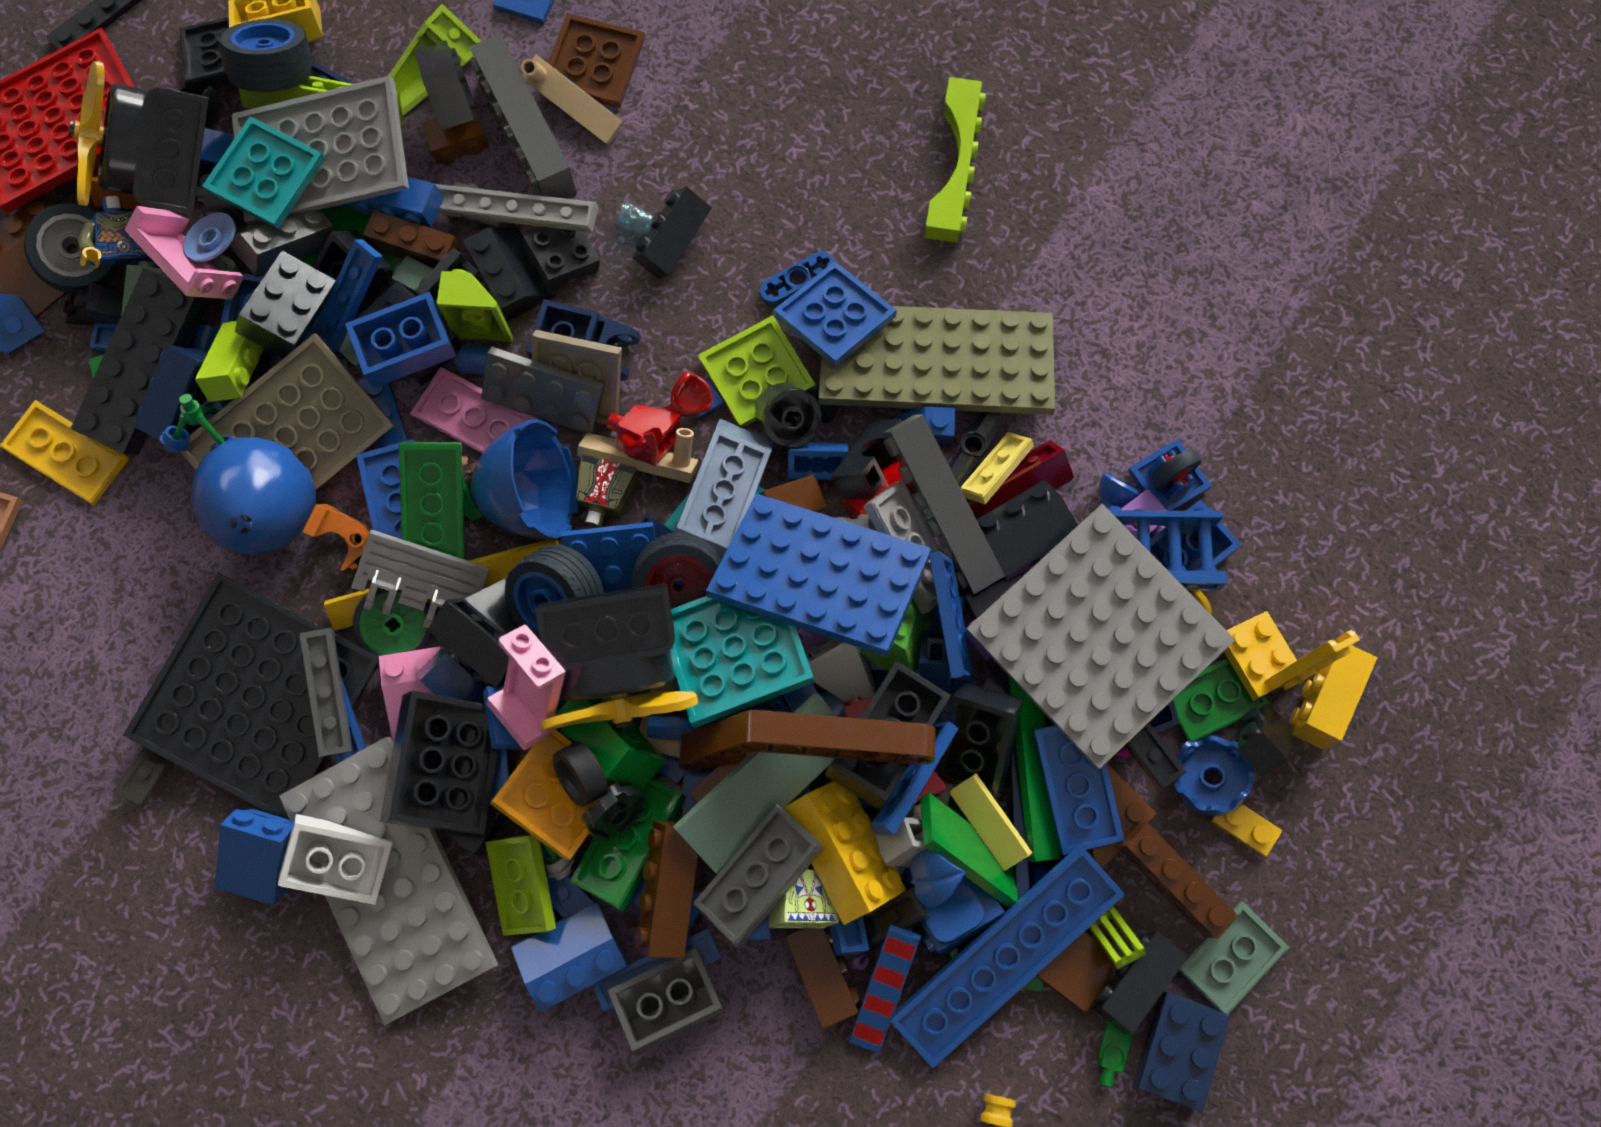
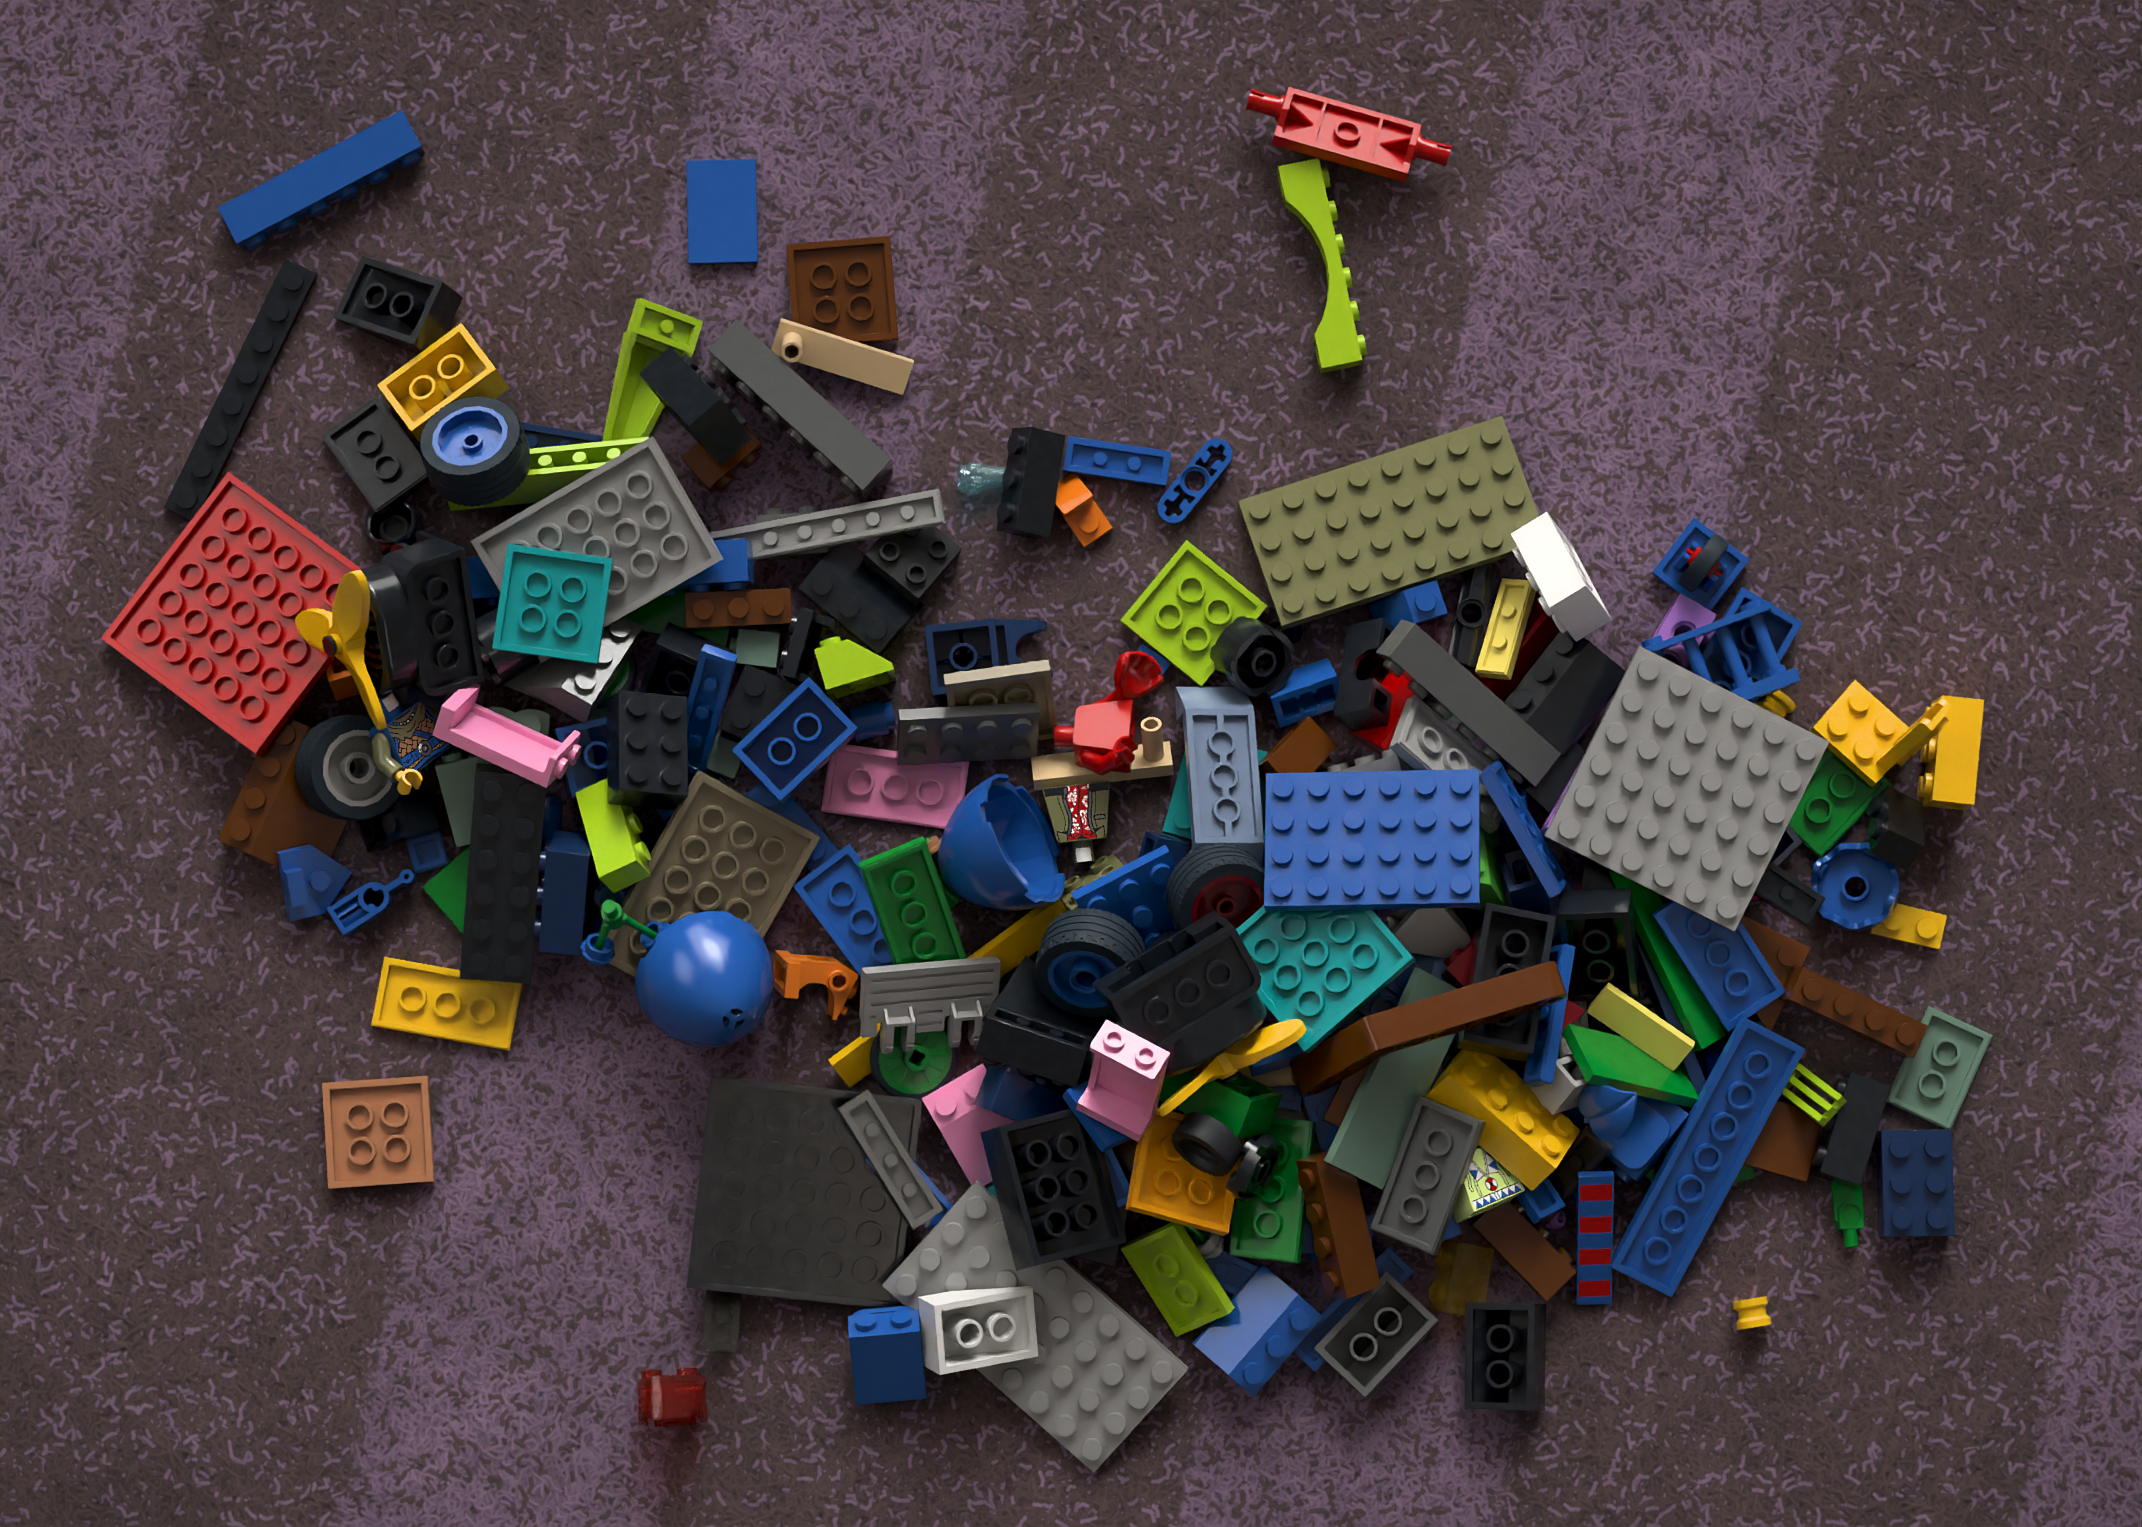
camera: 25 degrees left, 10 degrees up
medium blue dish [183,213,236,262] -> none
blue plate [774,261,897,367] -> none
blue brick [1099,473,1139,507] -> none
none -> blue piece [327,869,418,937]
none -> clear red brick [636,1368,708,1427]
none -> orange slope [1055,473,1113,548]
none -> blue plate [1063,436,1171,487]
none -> red plate [1245,87,1452,182]
none -> clear yellow bracket [1429,1240,1495,1316]
none -> black slope [1465,1302,1546,1411]
none -> white brick [1511,512,1612,642]

